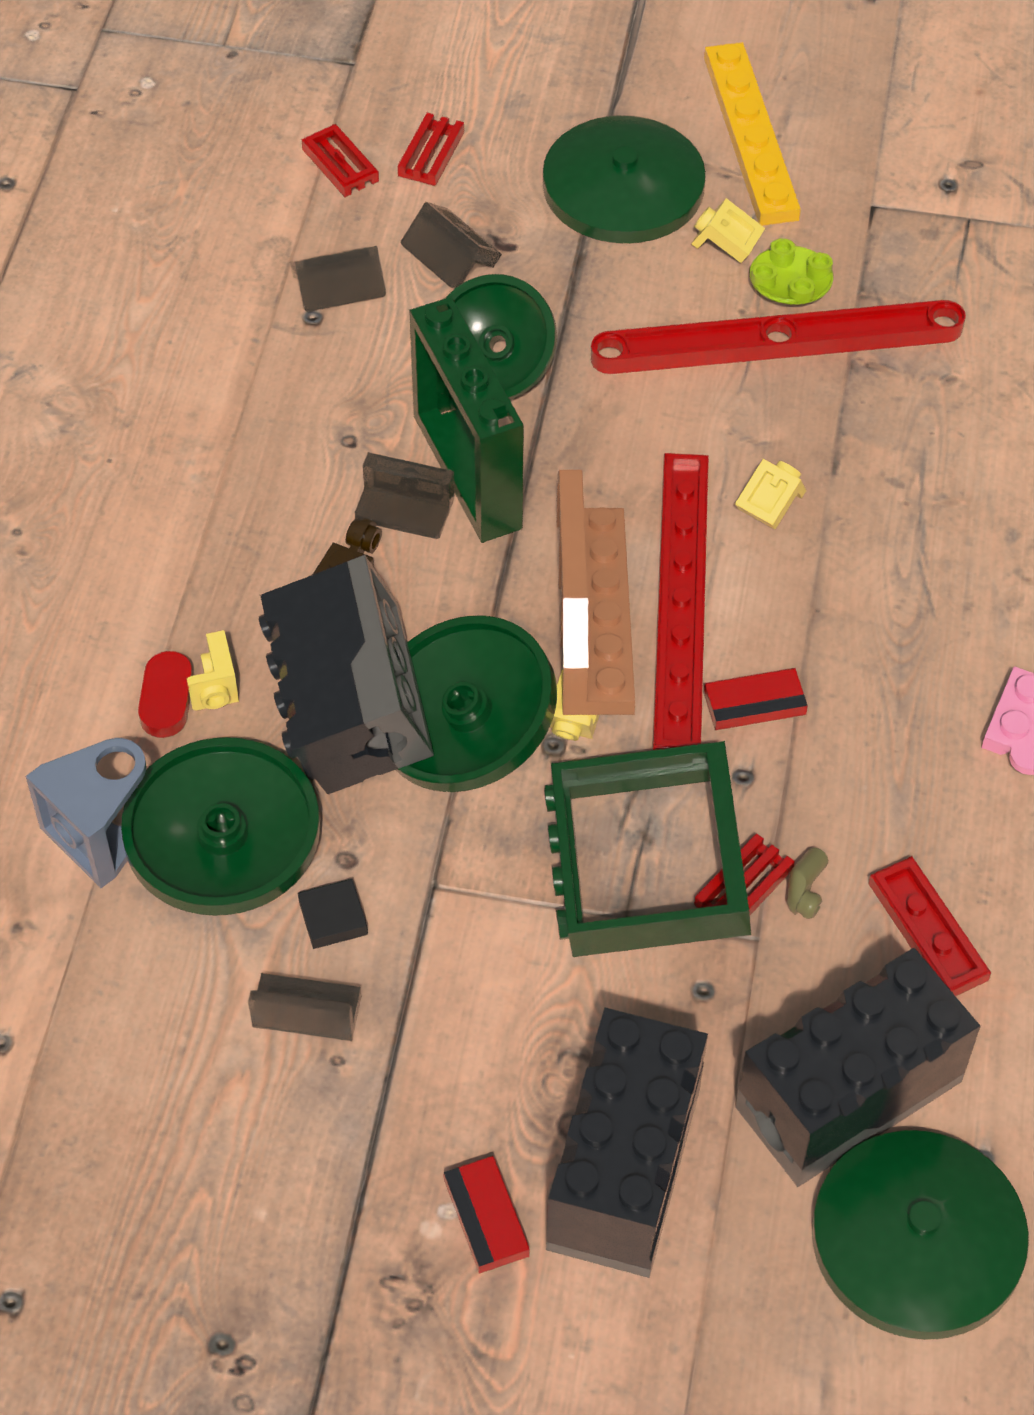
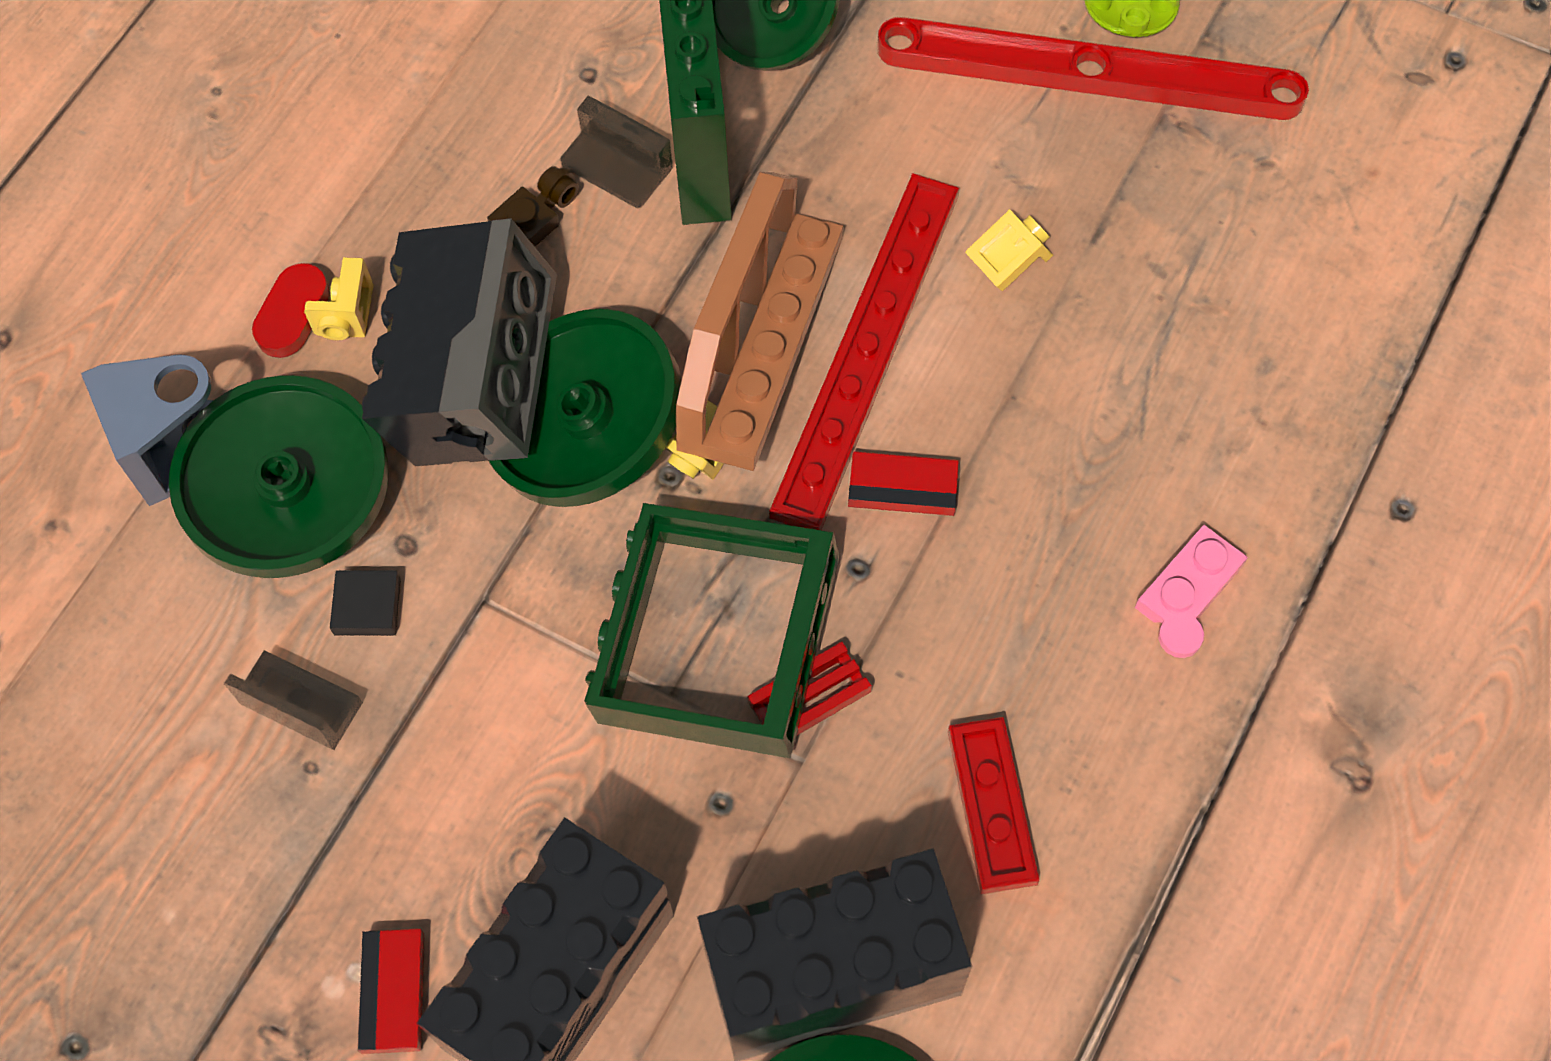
camera: 20 degrees right, 10 degrees up
olive arm [787,848,829,919] -> none

